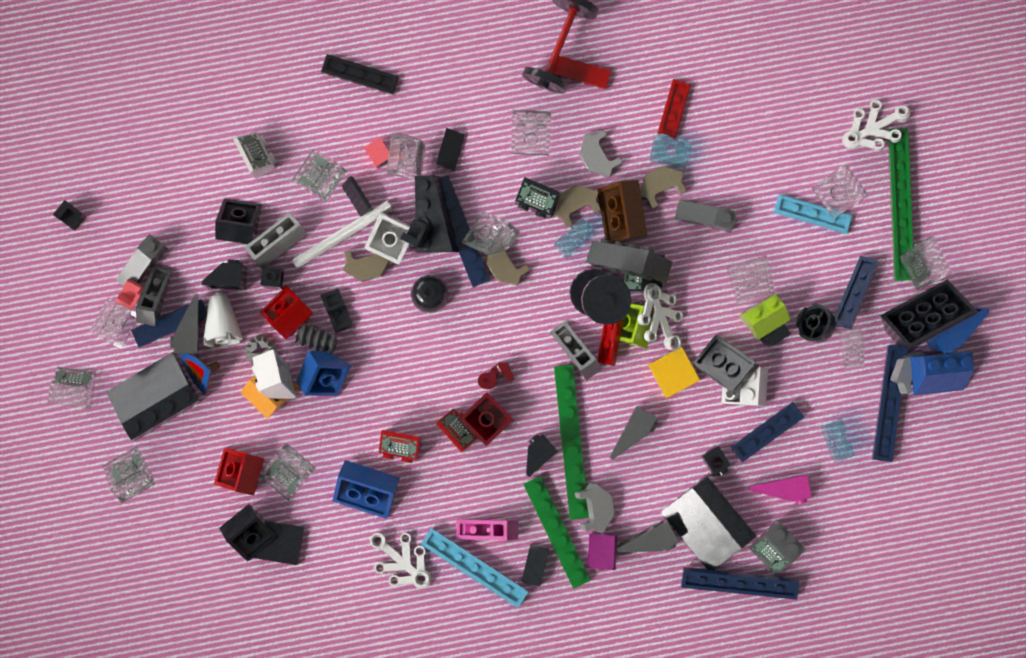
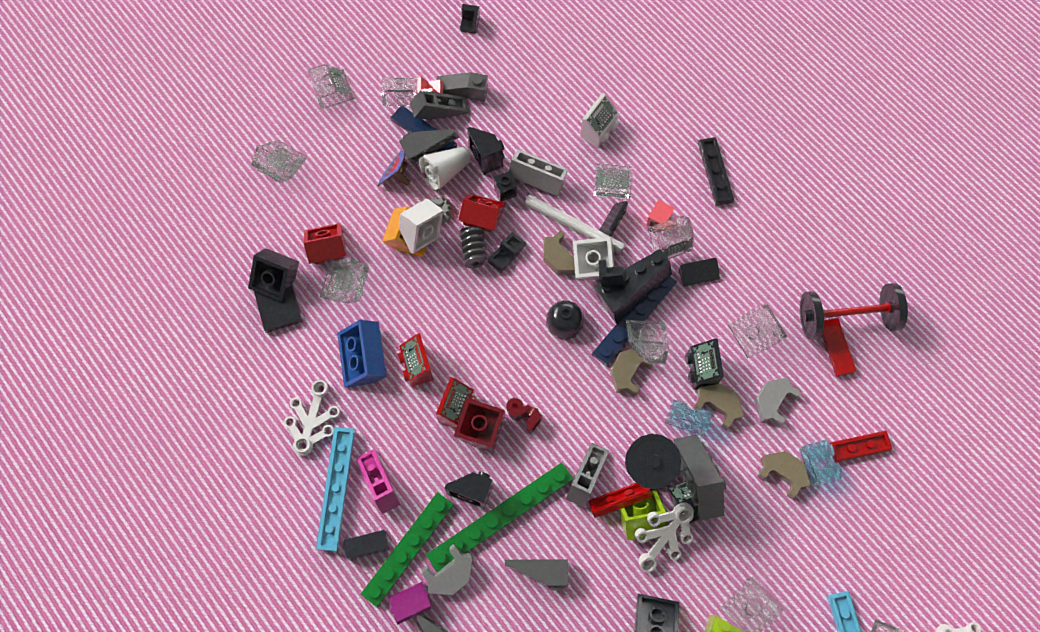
camera: 60 degrees right, 15 degrees down
slope [106,352,202,441] -> none
black slope [215,198,262,244] -> none
blue slope [296,351,351,396] -> none
reddish brown slope [597,180,648,244] -> none
yellow tile [648,347,700,399] -> none
dark grey slope [674,200,737,233] -> none

